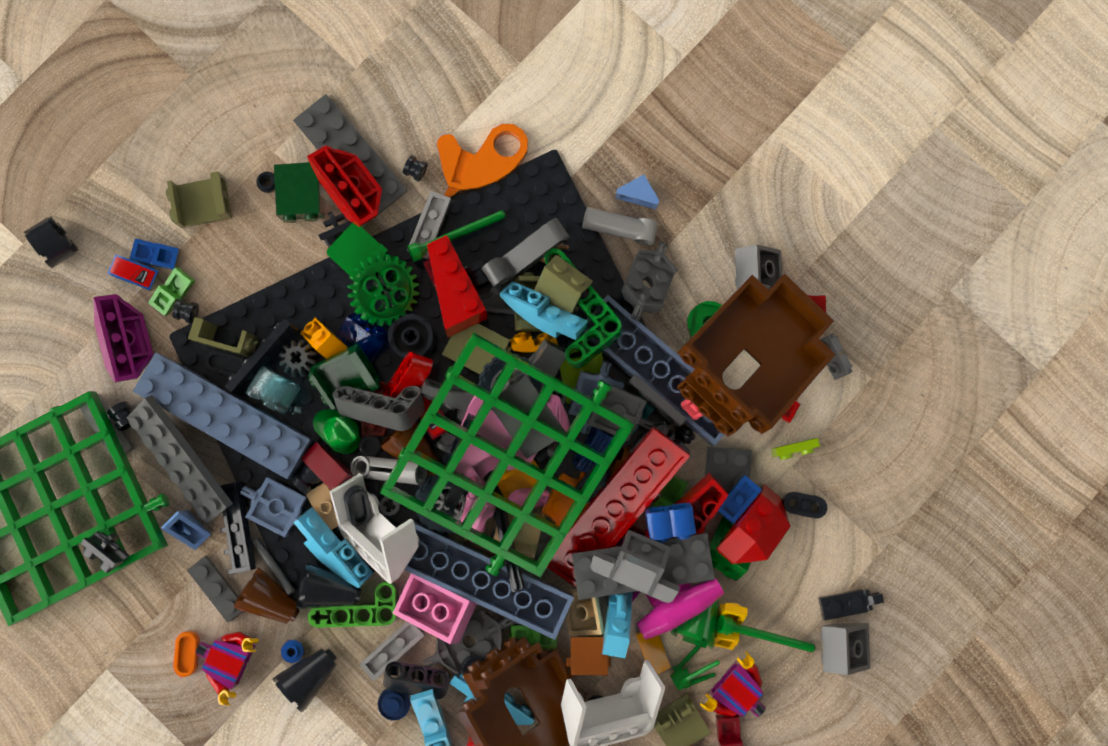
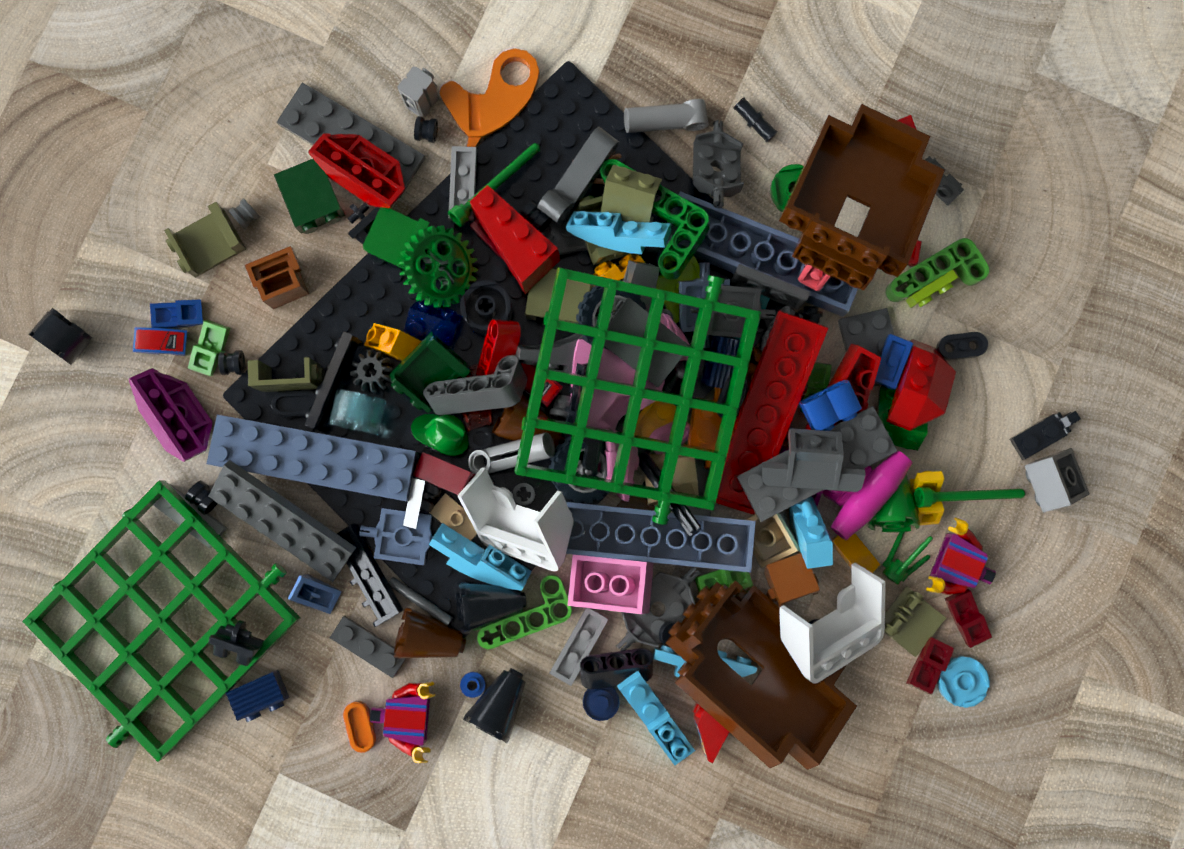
camera: 15 degrees left, 0 degrees up
black plate [256,171,275,193] -> none
black tile [344,486,371,526] -> none
medium blue slope [615,175,659,210] -> none
dark grey slope [734,244,782,289] -> none
none -> dark blue brick [226,670,290,722]
none -> dark grey wheel [228,198,260,229]
none -> dark orange plate [245,246,309,309]
none -> light grey brick [397,67,439,118]
none -> white sticker [403,478,425,529]
none -> black pin [733,97,778,143]
none -> bright green beam [885,238,989,302]

